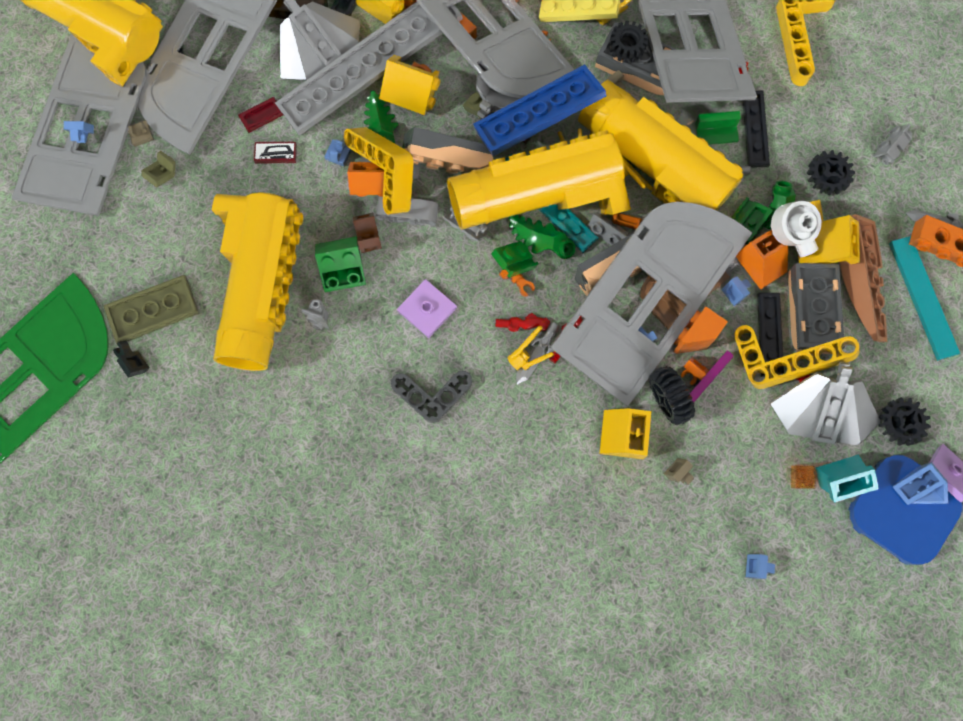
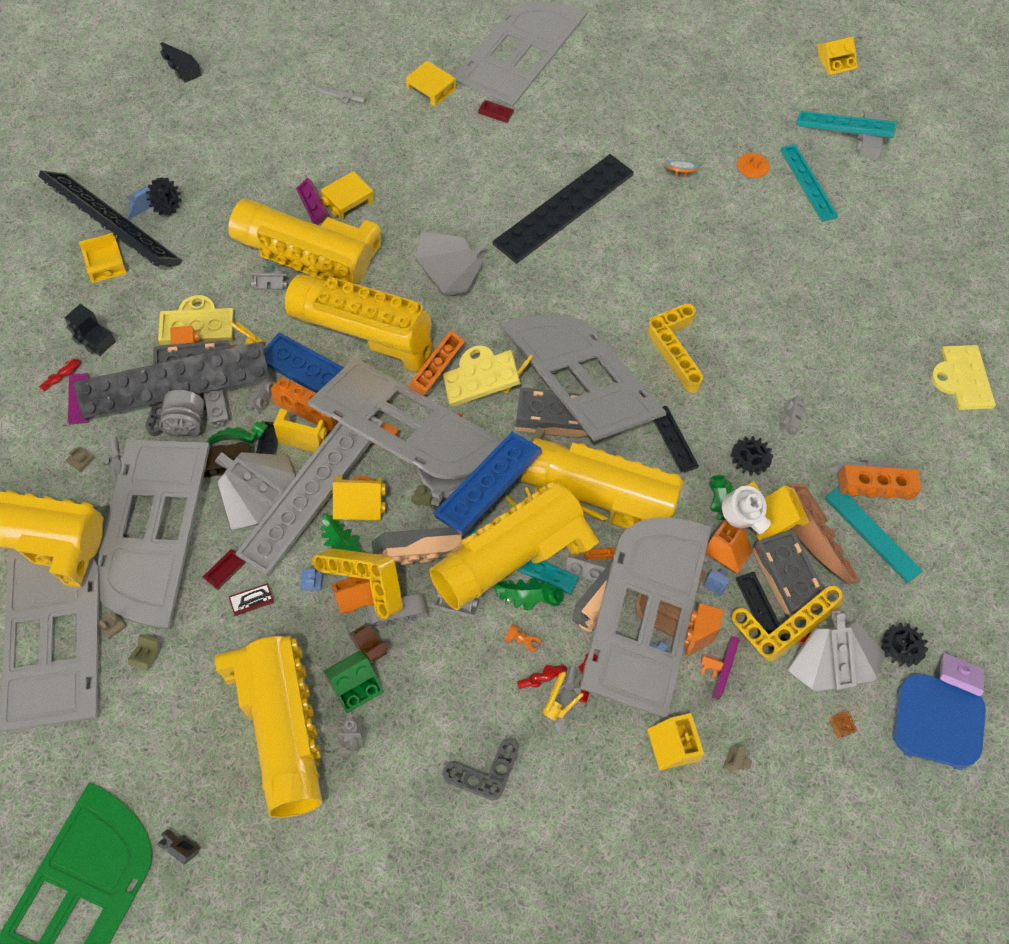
camera: 25 degrees left, 15 degrees down
medium blue tile [64,121,94,143] -> none
olive tile [103,275,199,344] -> none
lavender plate [397,279,457,338] -> none
green plate [491,241,539,278] -> none
black tyre [609,21,648,63] -> none
black gear [649,366,695,425] -> none
green panel [695,111,741,145] -> none
green plate [731,197,773,245] -> none
medium blue tile [746,554,775,579] -> none
teal hips [816,454,879,503] -> none
medium blue slope [893,462,948,505] -> none

